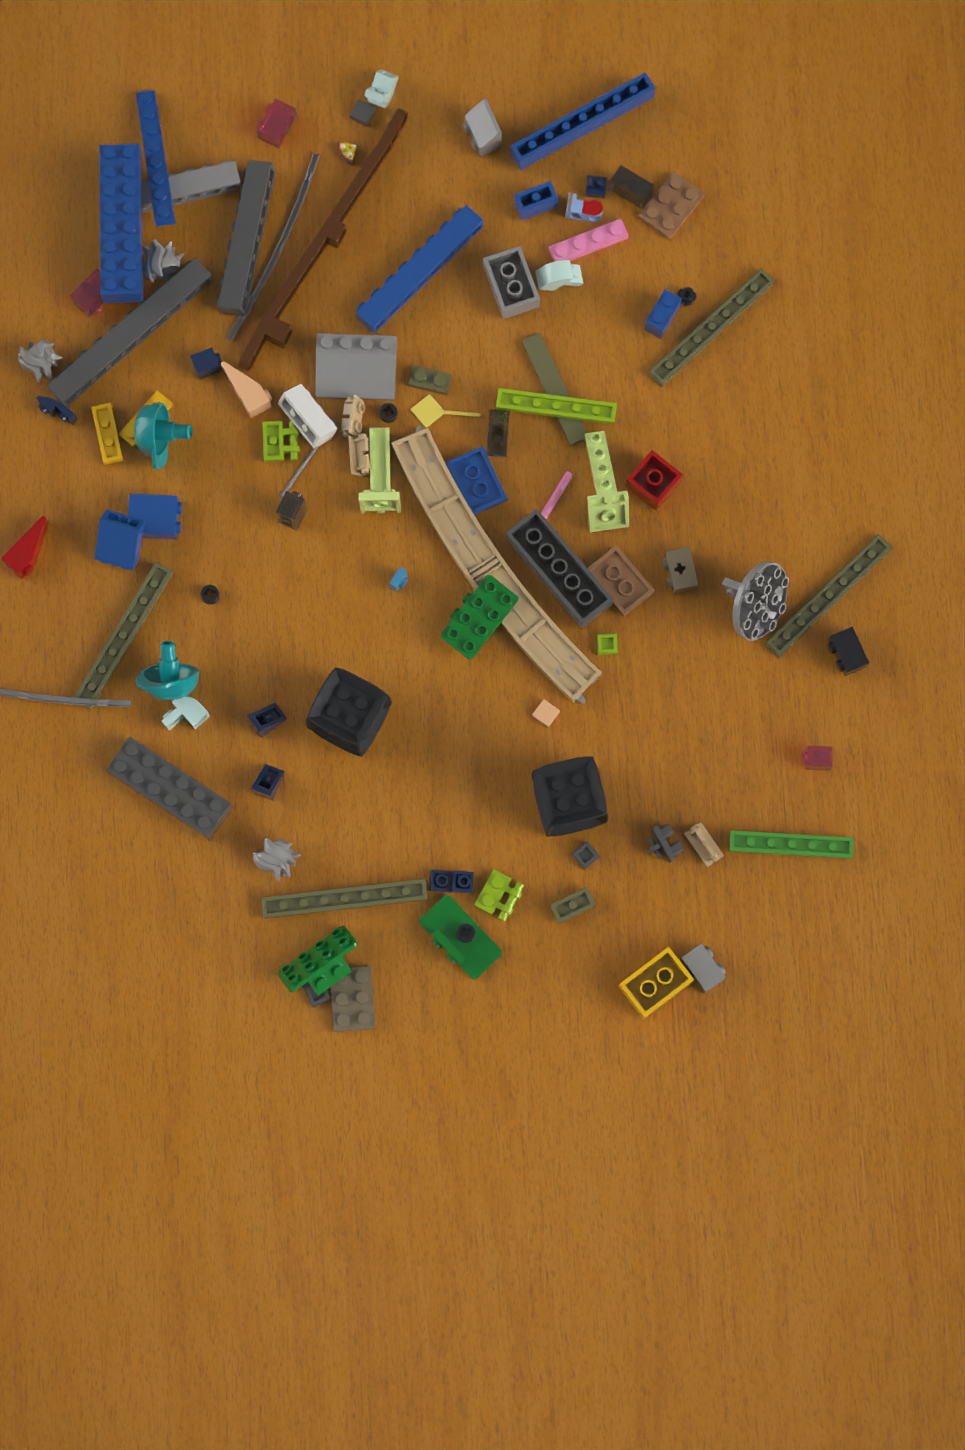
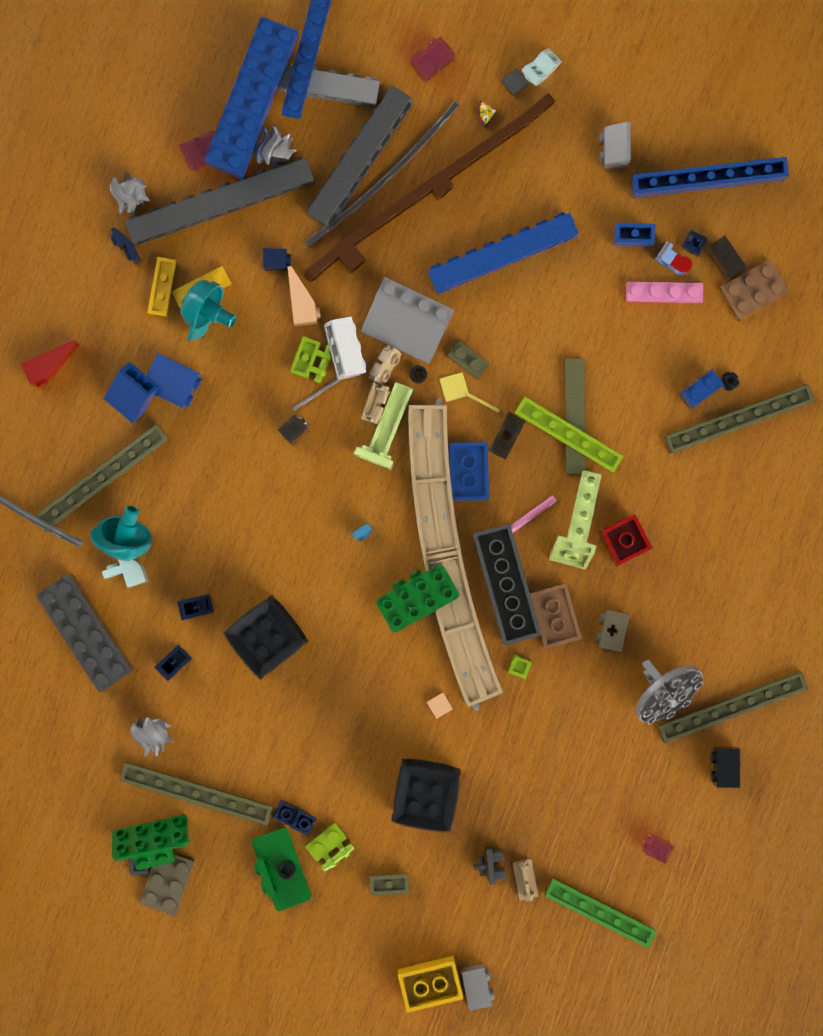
camera: 20 degrees right, 10 degrees up
black bush [201,585,220,605] -> none
light grey brick [483,246,540,319] -> none
light aqua brick [535,260,583,291] -> none
dark grey tile [571,841,600,870] -> none

